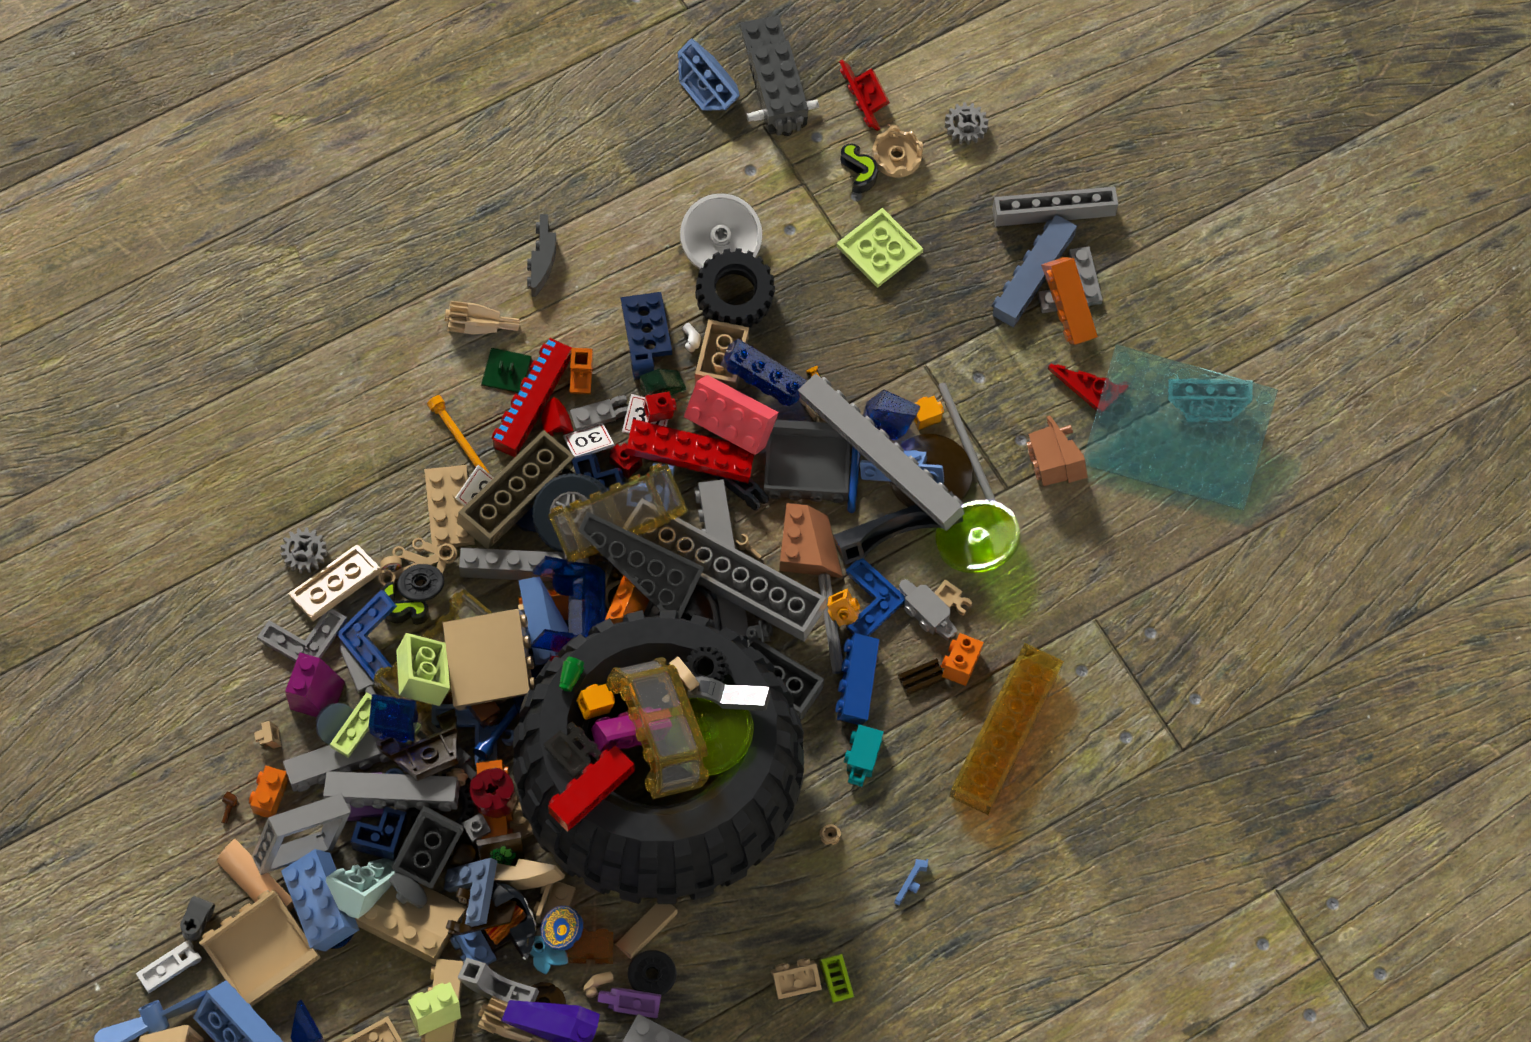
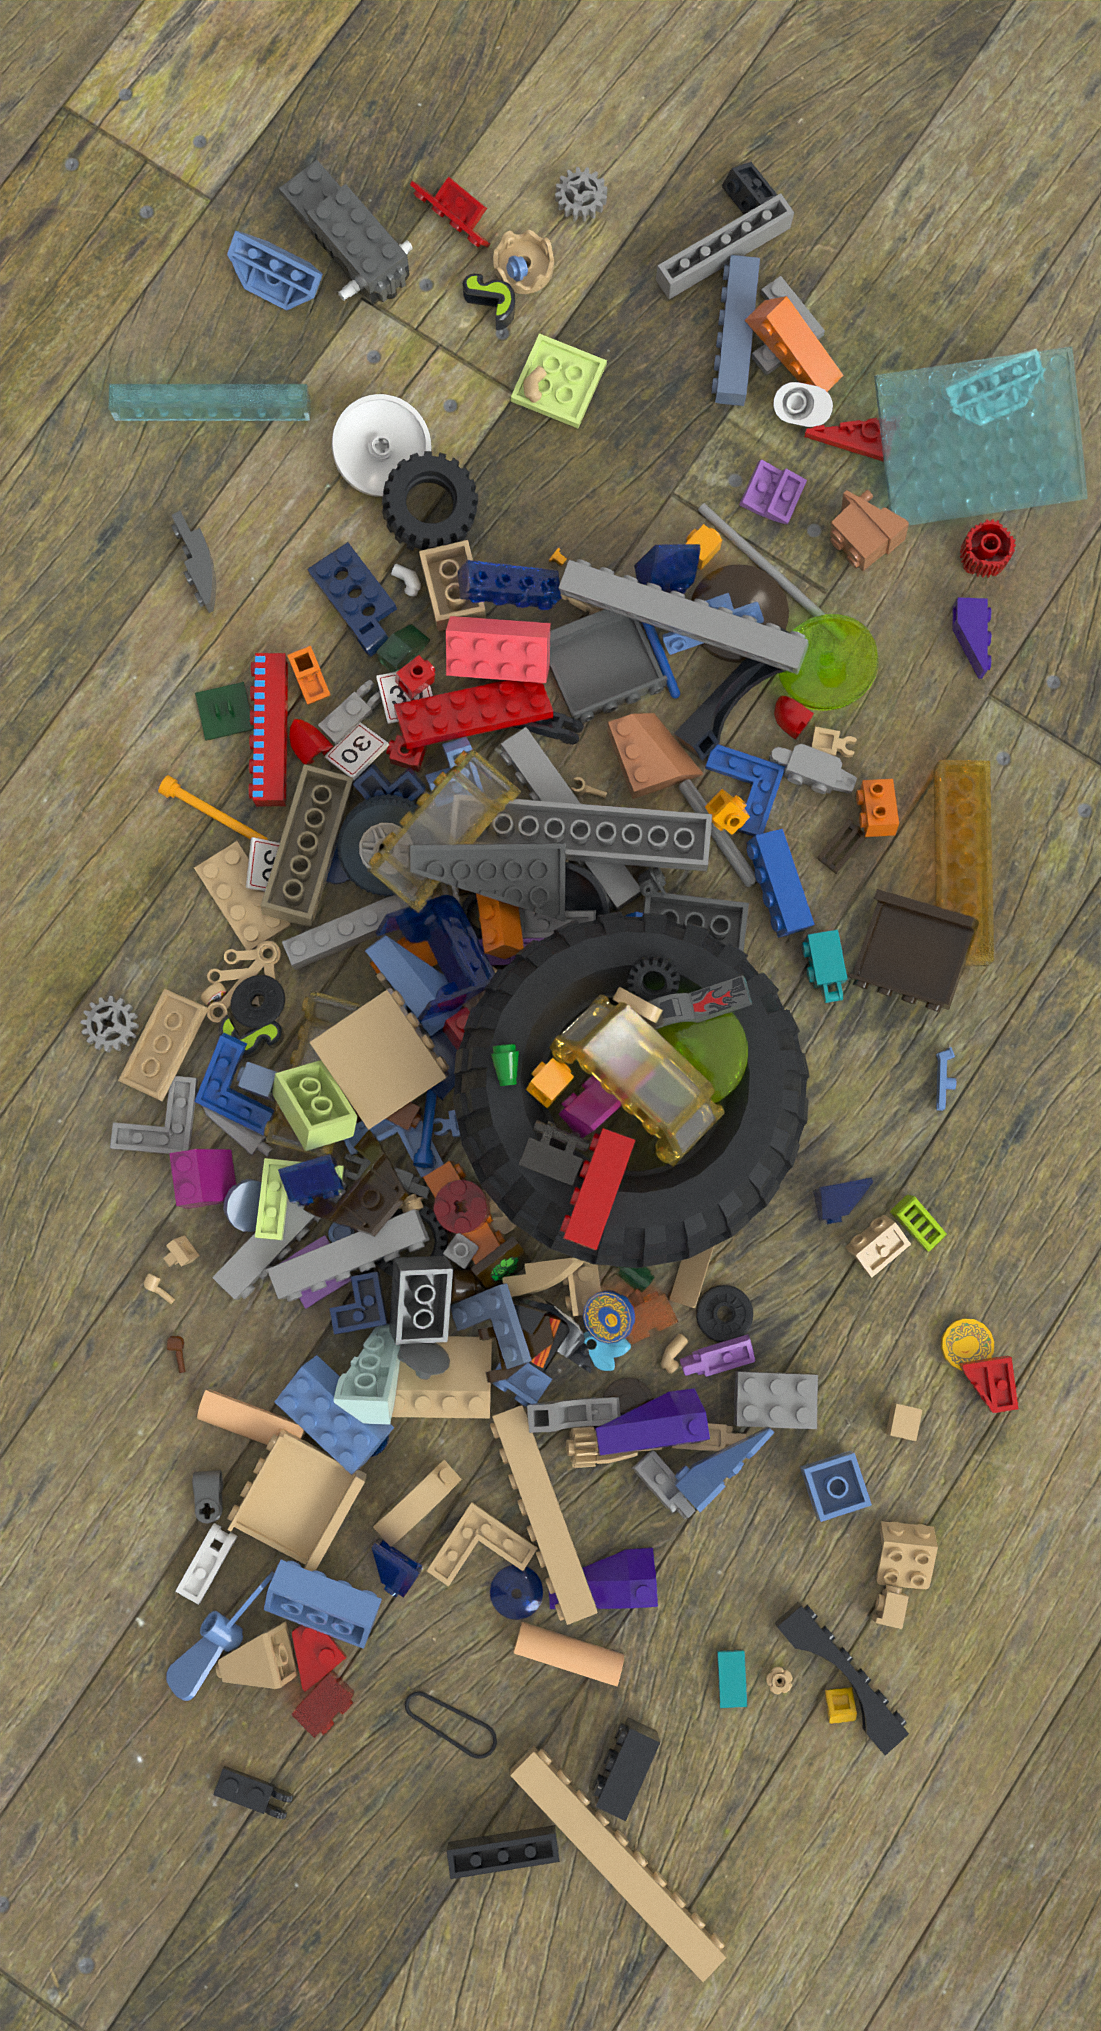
camera: 25 degrees left, 15 degrees up
orange brick [249,765,289,818] -> none
light grey window [252,793,351,875] -> none
yellowish green brick [408,982,461,1036] -> none
tan piece [444,301,520,334] -> none
tan plate [819,824,841,845] -> none
none -> clear light blue brick [109,384,311,421]
none -> tan hand [144,1273,175,1304]
none -> sand blue brick [237,1062,277,1102]
none -> tan arch [373,1460,462,1547]
none -> medium blue plate [506,255,528,282]
none -> tan arm [523,366,547,403]
none -> clear green brick [616,1266,655,1293]
none -> black bracket [722,162,777,214]
none -> medium lavender slope [739,459,807,524]
none -> white piece [774,382,833,427]
none -> red brick [774,695,814,740]
none -> clear blue slope [813,1178,873,1225]
none -> dark brown panel [847,889,980,1012]
none -> dark purple slope [952,597,991,679]
none -> red brick [960,519,1016,578]

